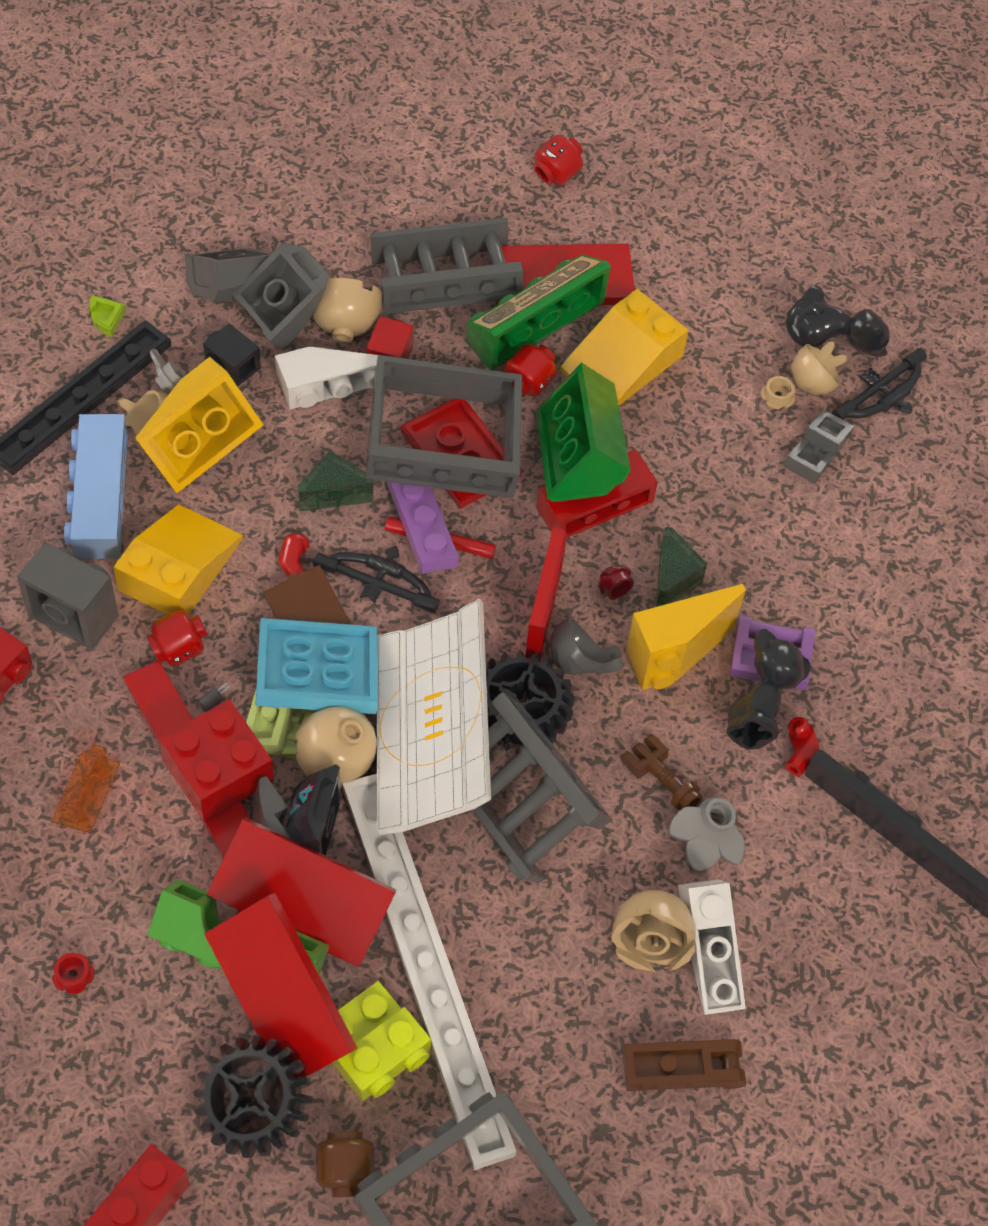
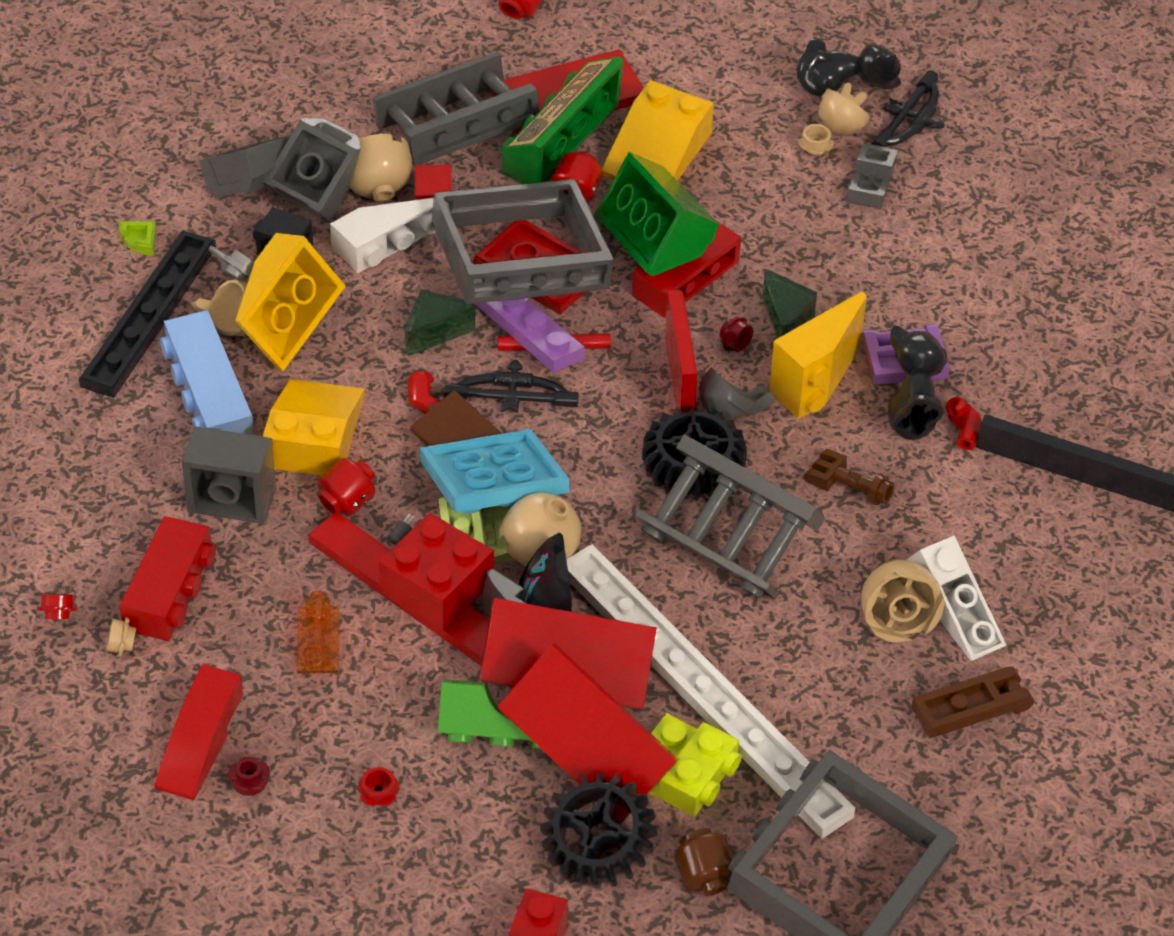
camera: 15 degrees left, 10 degrees down
white hinge [377,599,491,835] -> none
light grey plate [668,797,745,872] -> none

